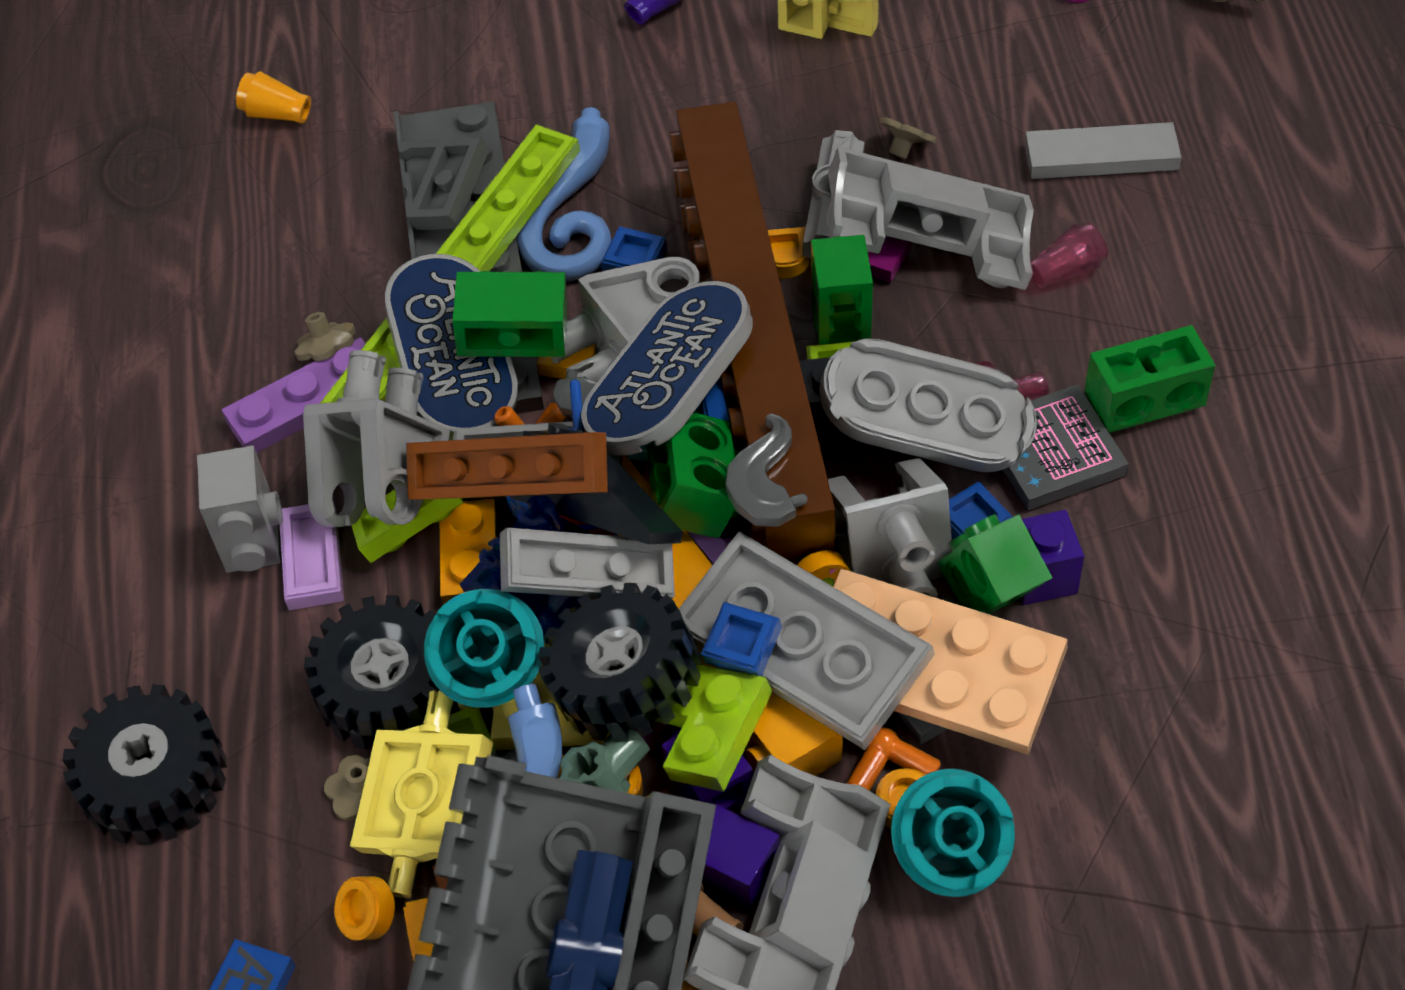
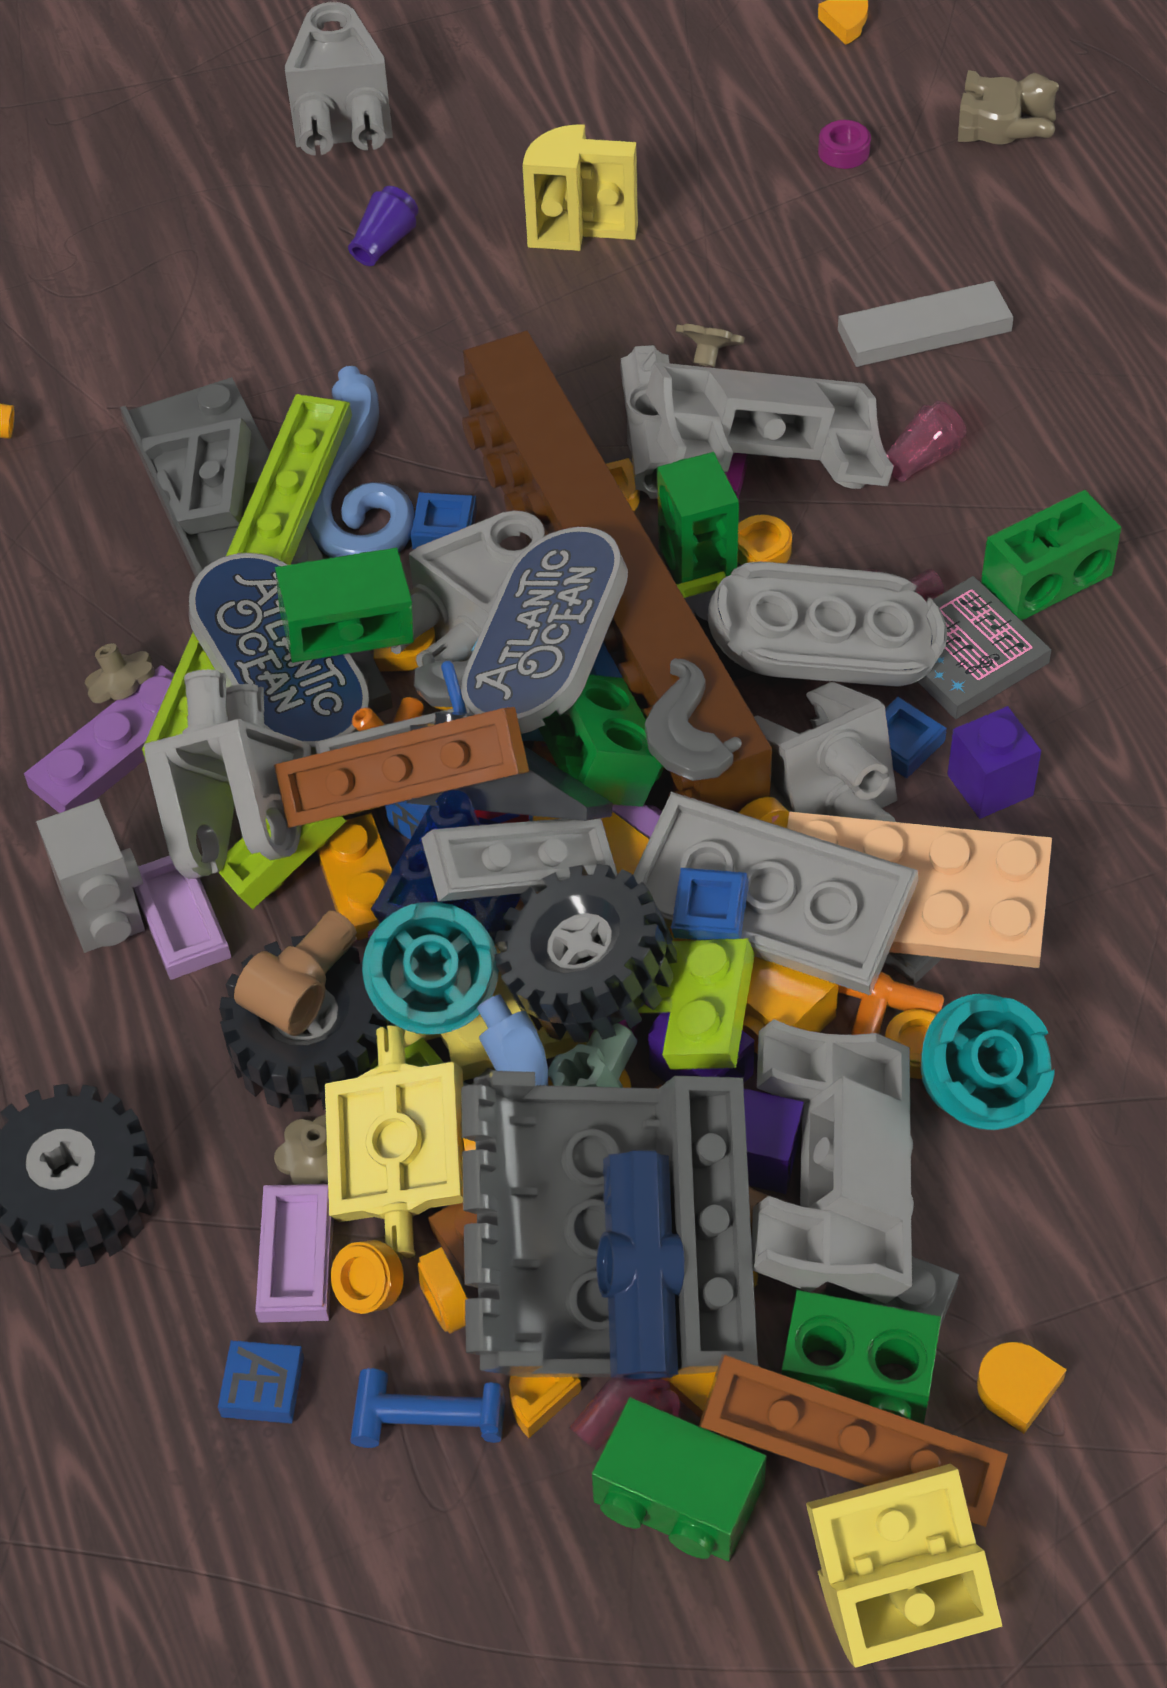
camera: 15 degrees left, 0 degrees up
green brick [937,514,1052,614] -> none
none -> medium nougat pin [234,911,357,1036]
none -> lavender tile [255,1184,334,1323]
none -> light orange tile [738,515,792,565]

